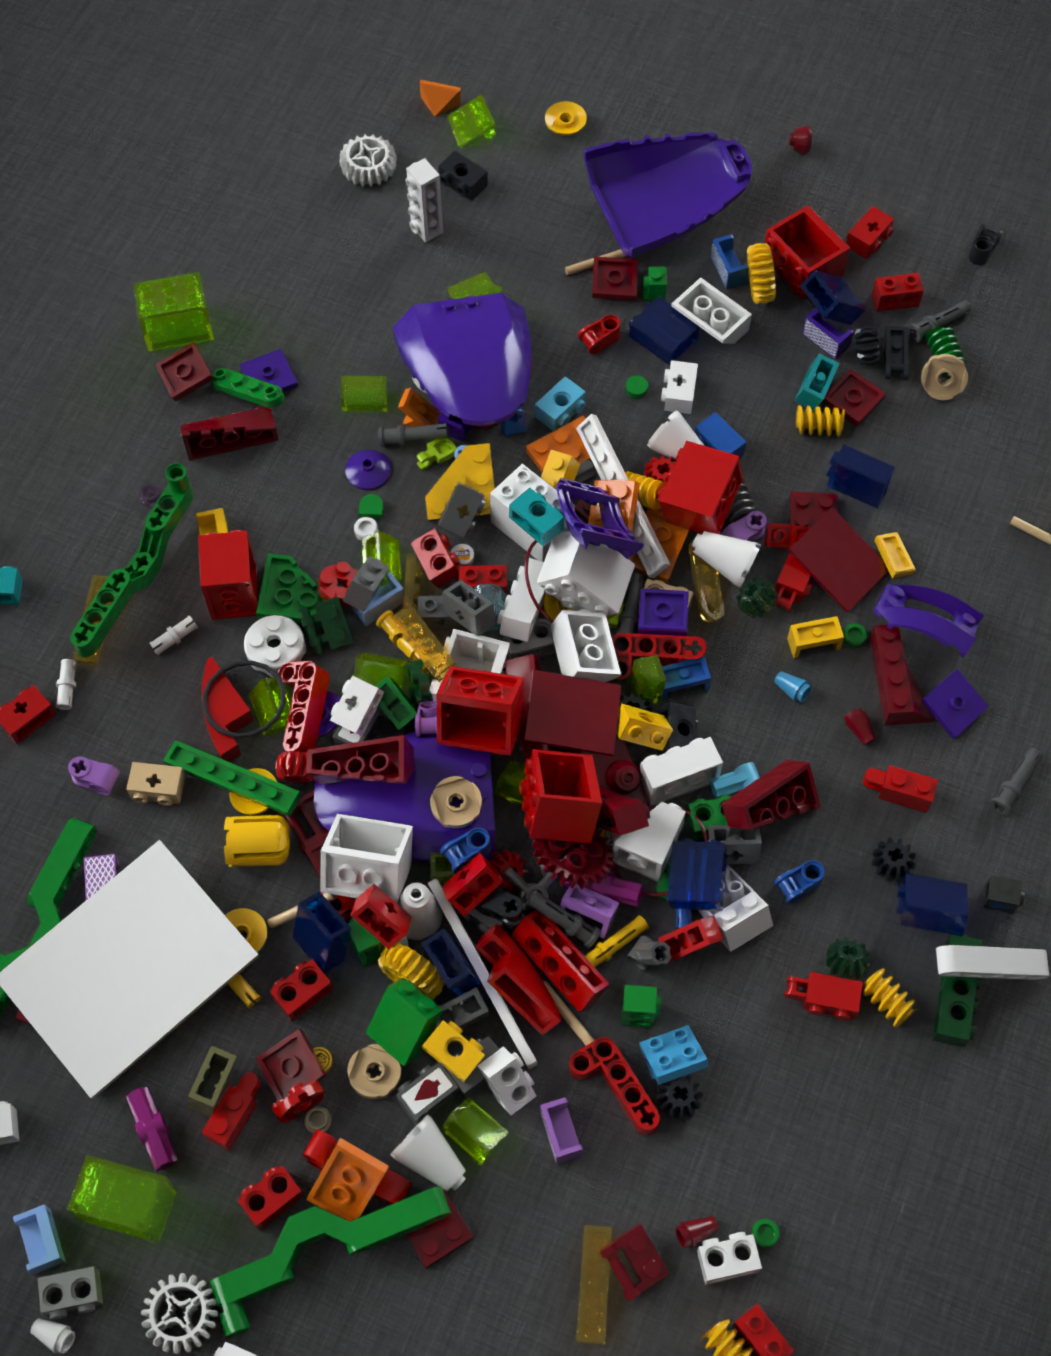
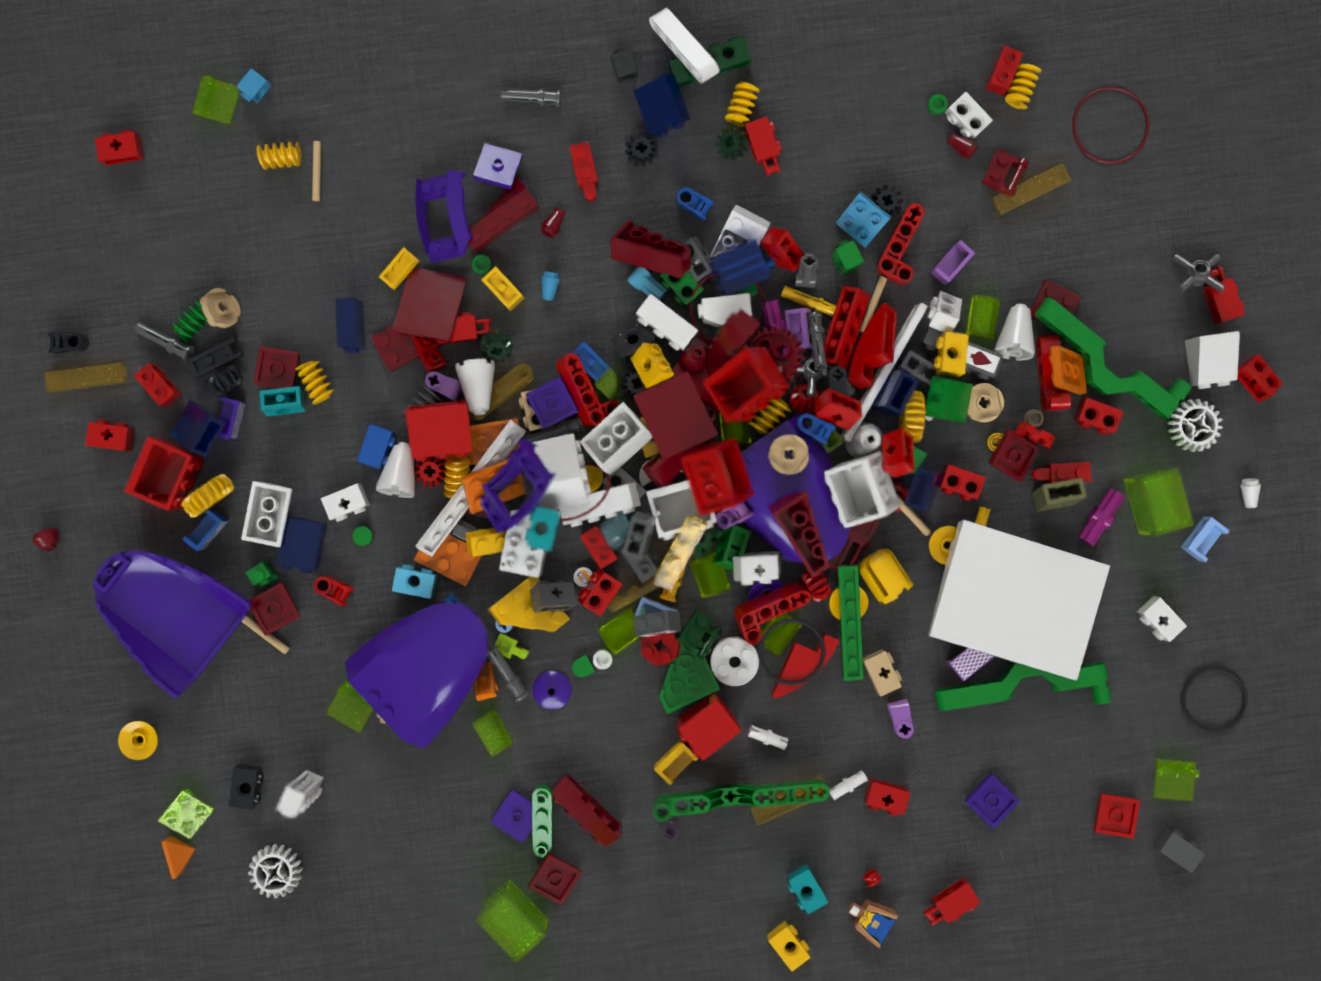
camera: 125 degrees left, 25 degrees up
light grey brick [38,1266,103,1319] -> none
none -> clear yellow plate [44,362,127,393]
none -> yellow piece [748,398,791,436]

